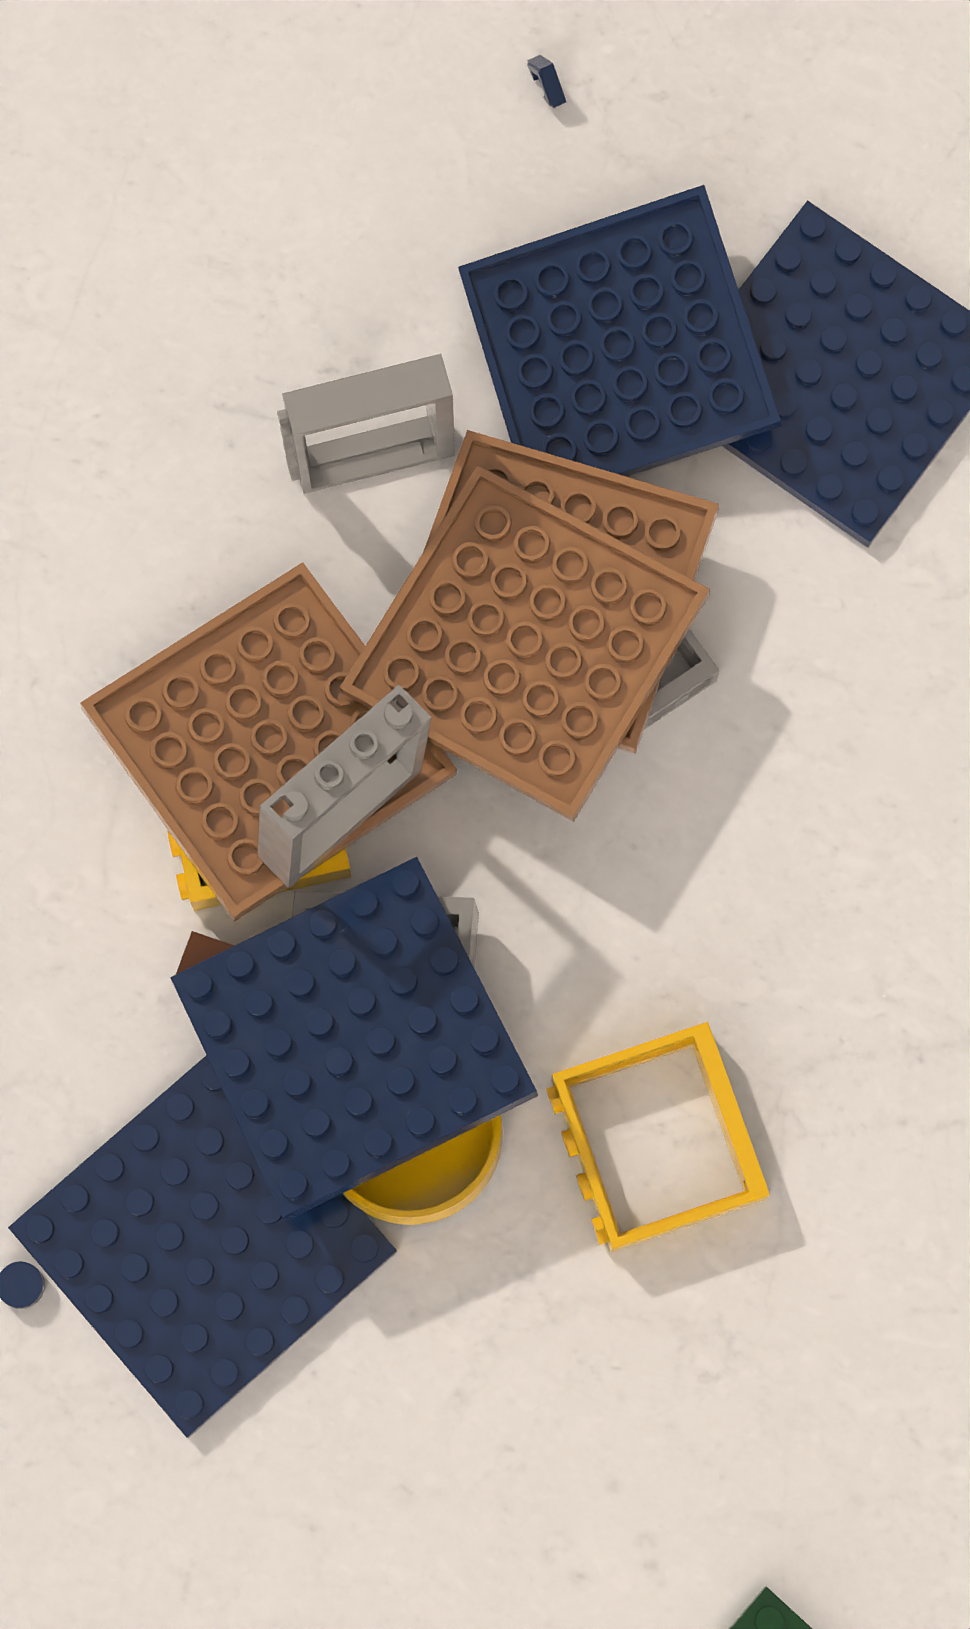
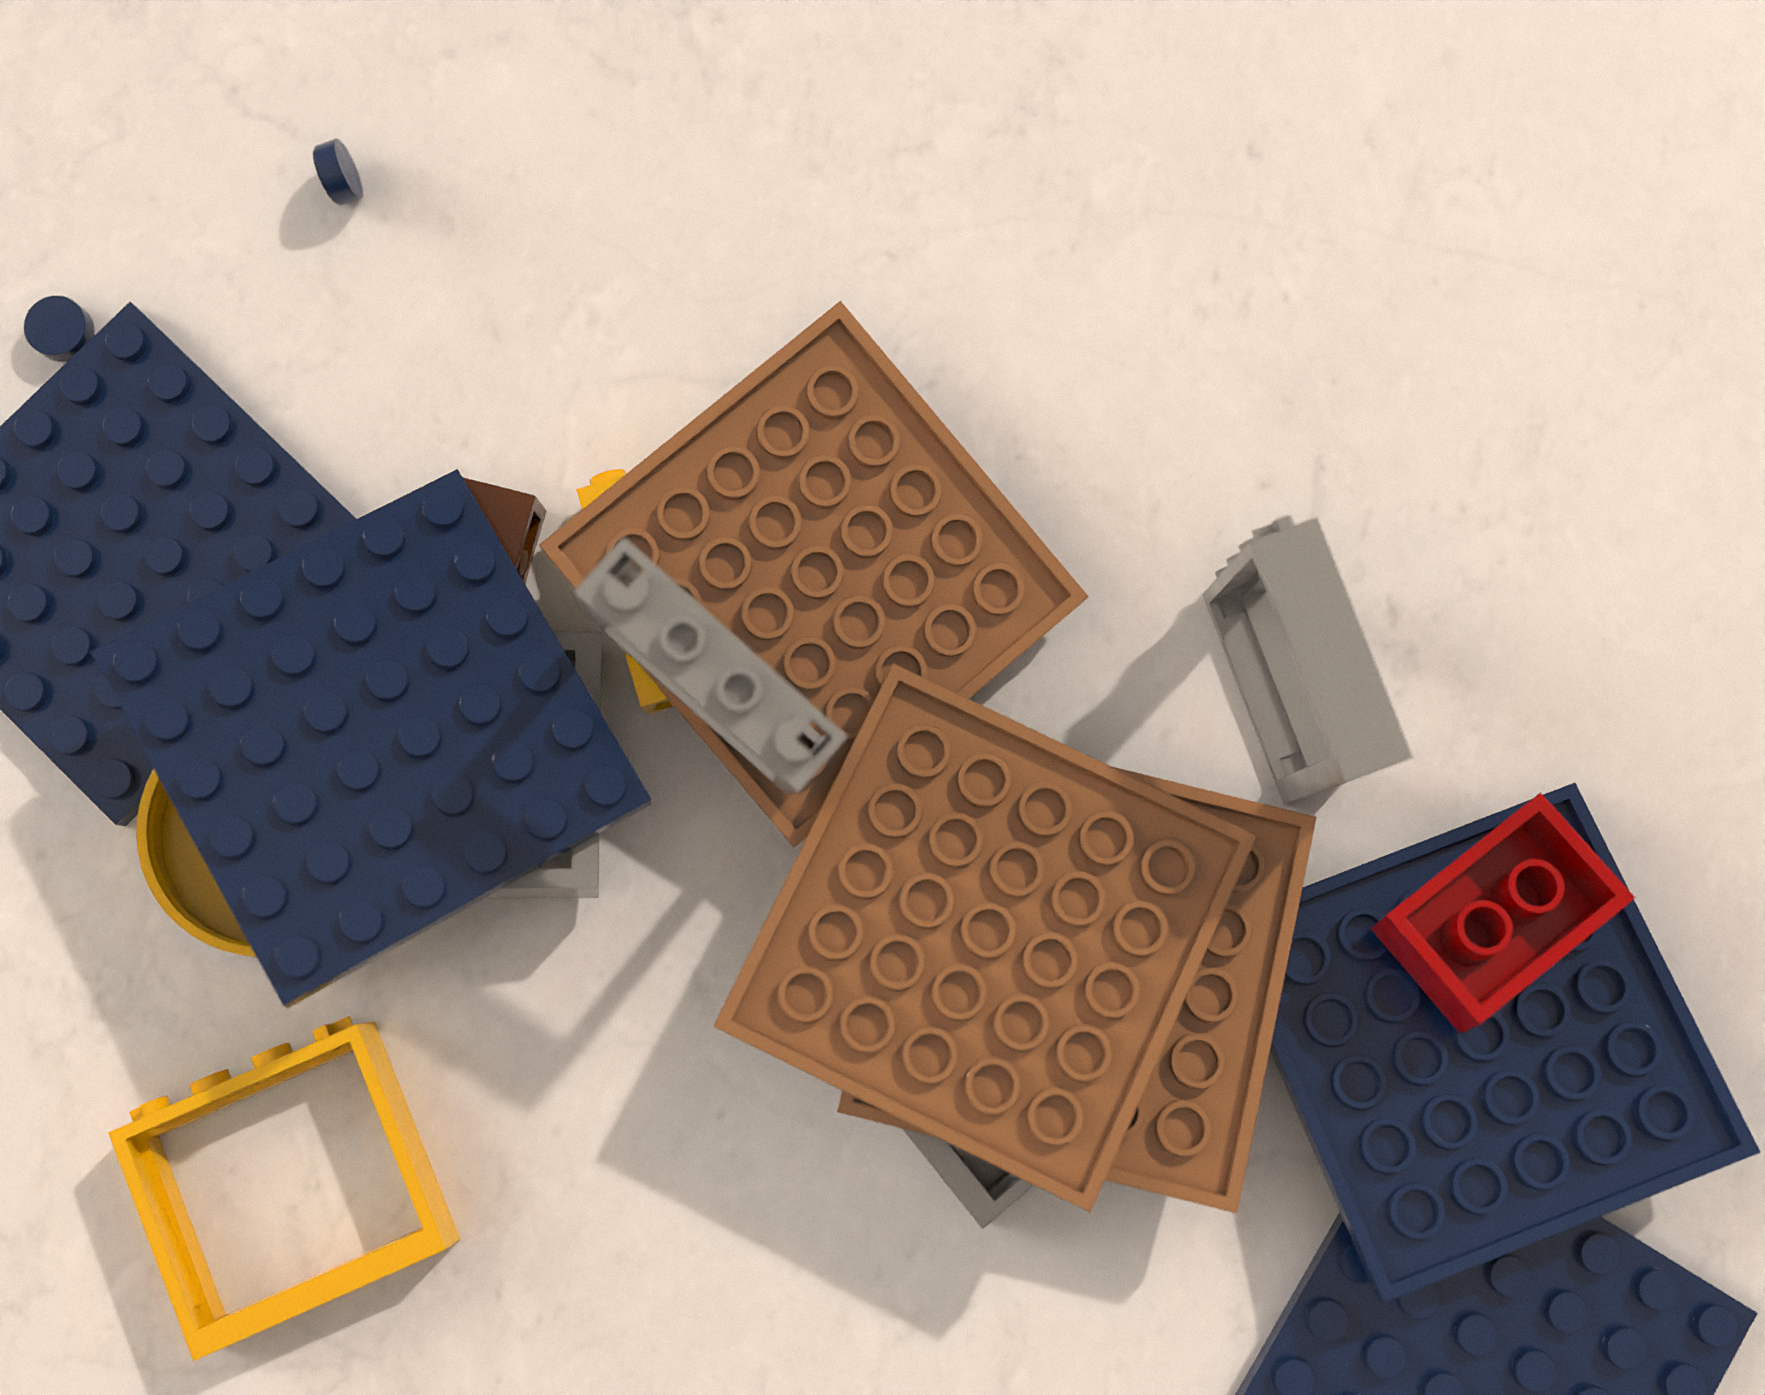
camera: 85 degrees right, 5 degrees up
none -> red brick [1370,792,1635,1034]

